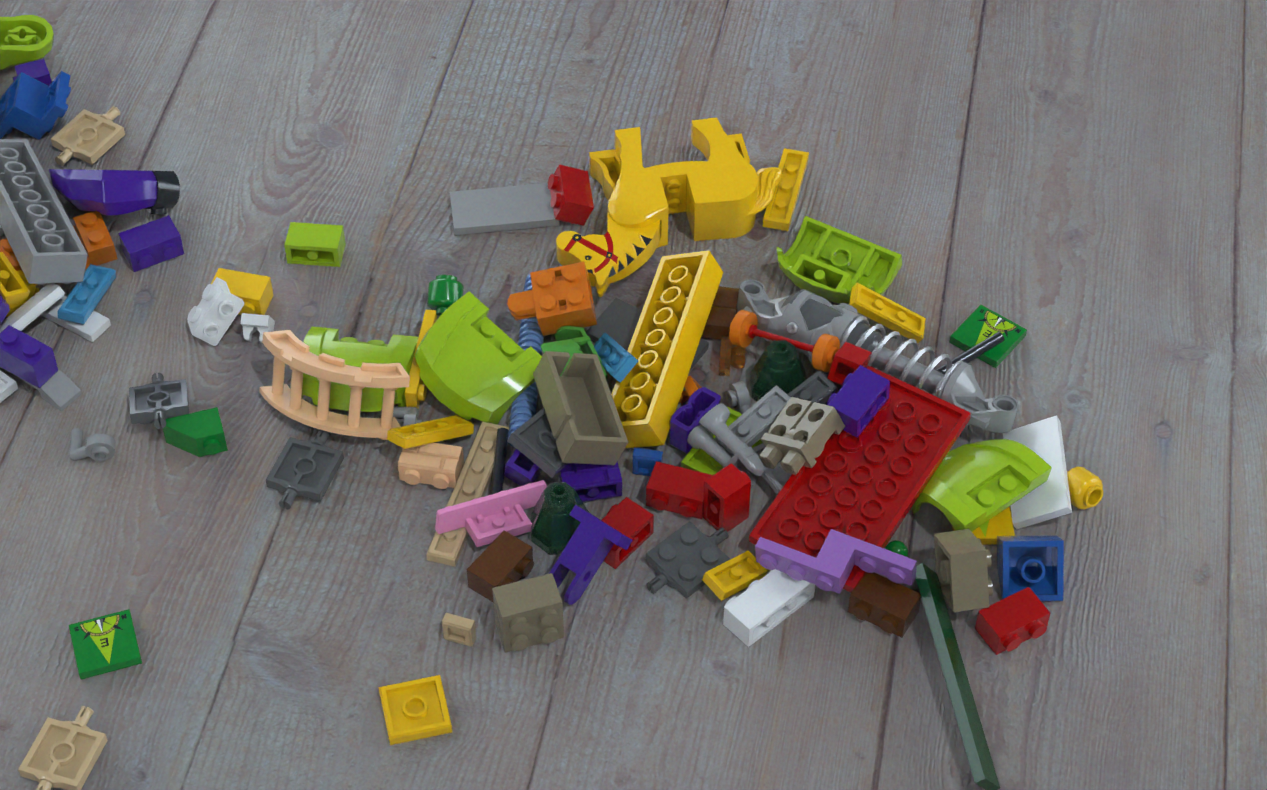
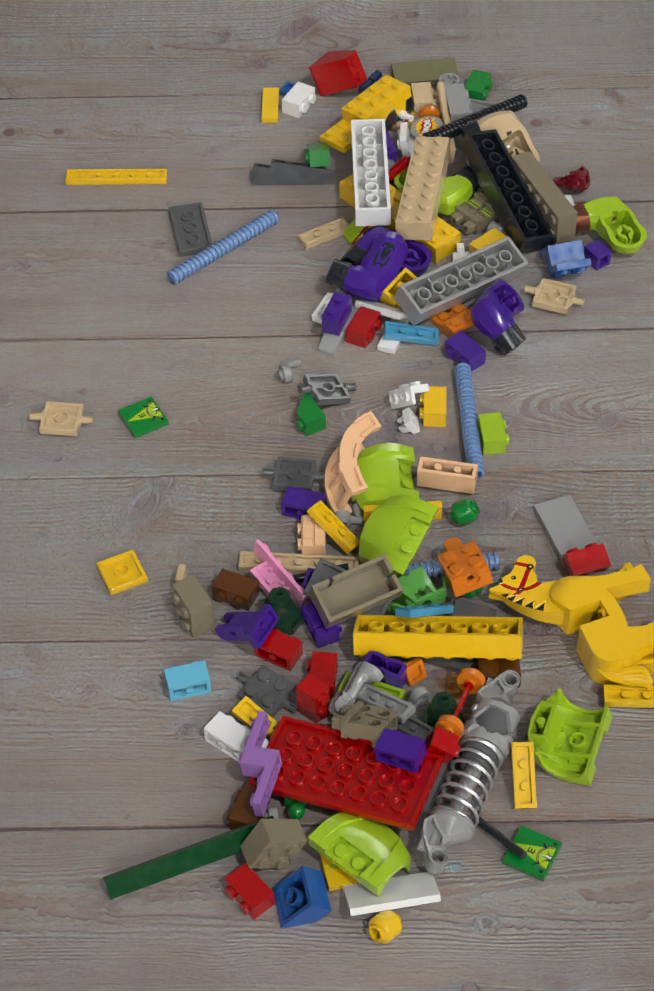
camera: 80 degrees right, 0 degrees up
blue tile [633,447,663,476] -> none
none -> medium azure brick [164,660,211,701]
none -> dark purple brick [281,486,326,520]
none -> red brick [346,306,382,348]
none -> light nougat brick [417,457,478,494]
none -> medium blue piece [454,363,484,480]

